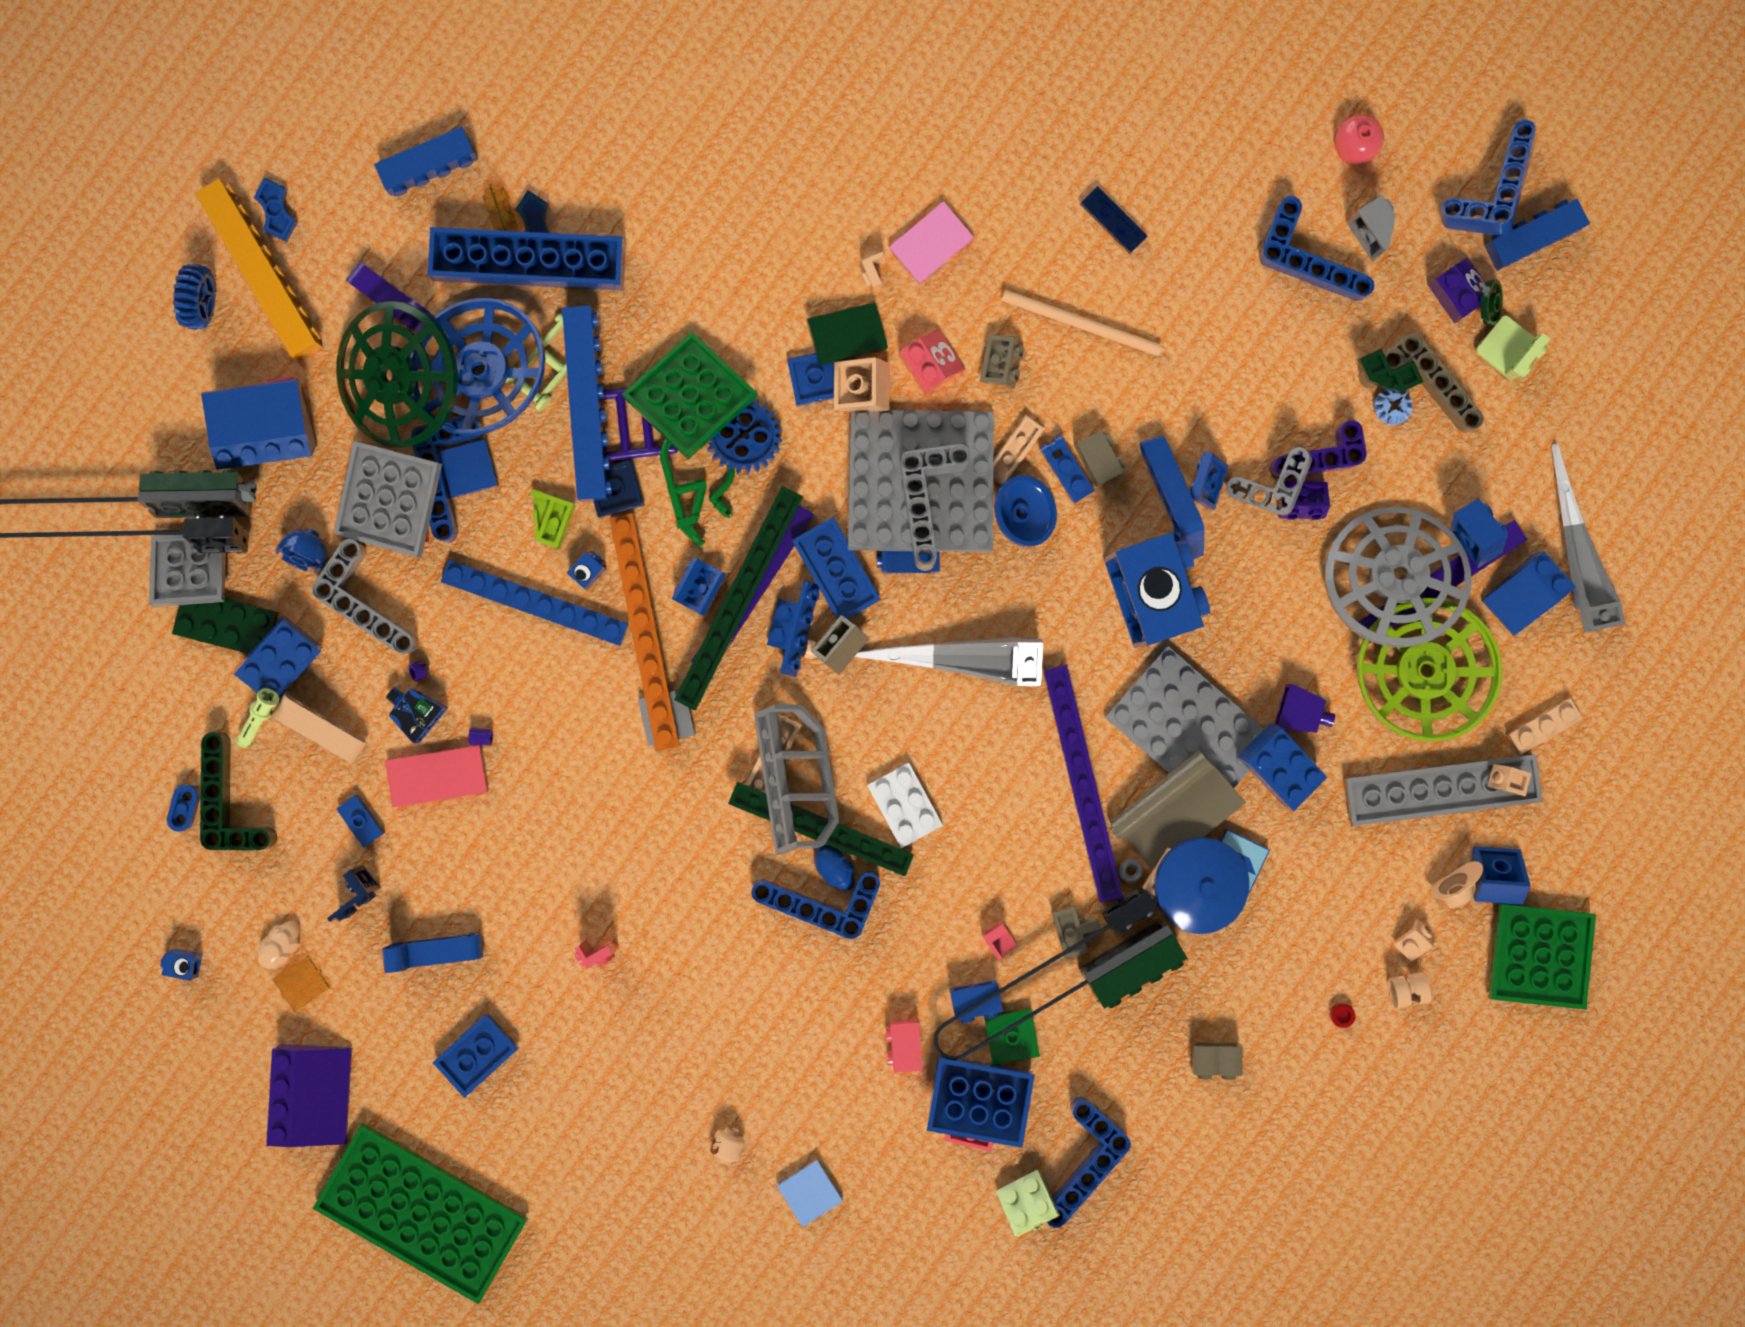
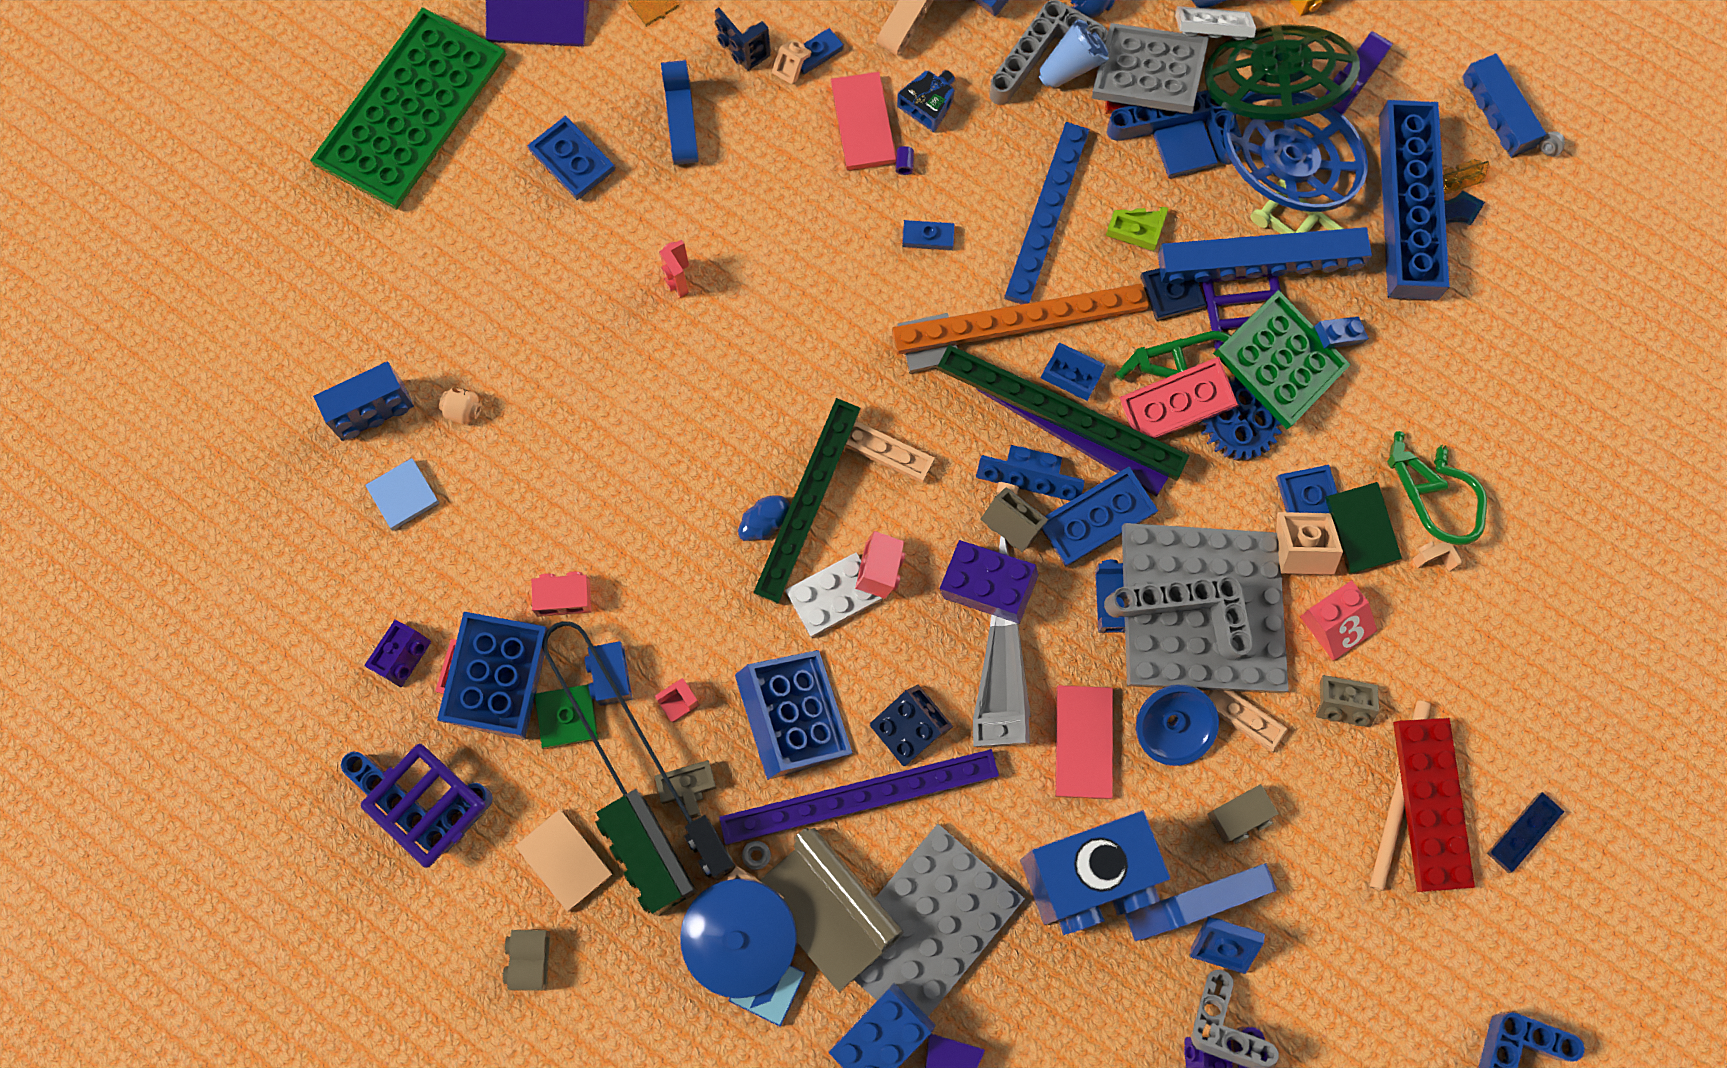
camera: 90 degrees right, 15 degrees down
dark purple hinge [408,661,429,682] -> none
blue brick [567,551,606,590] -> none
blue beam [751,871,880,939] -> none
light grey plate [754,704,839,855] -> none
bright pink tile [889,201,974,285] -> none
yellowish green plate [996,1169,1060,1237] -> none
blue plate [1039,435,1095,504] -> none
none -> blue brick [313,361,414,440]
none -> dark purple bar [361,744,486,868]
none -> dark purple bracket [364,620,431,687]
none -> light nougat tile [515,809,613,912]
none -> blue slope [735,650,853,780]
none -> light nougat bracket [771,40,811,84]
none -> coral brick [855,531,905,599]
none -> dark blue bracket [870,684,953,766]
none -> blue plate [902,220,955,250]
none -> dark purple brick [939,540,1039,624]
none -> light blue cone [1039,19,1109,88]
none -> coral tile [1055,685,1113,799]
none -> coral tile [1119,357,1239,439]
none -> white plate [1175,6,1256,40]
none -> blue plate [1314,316,1369,349]
none -> green piece [1387,431,1487,545]
none -> red plate [1393,718,1475,892]
none -> light grey plate [1539,131,1565,156]

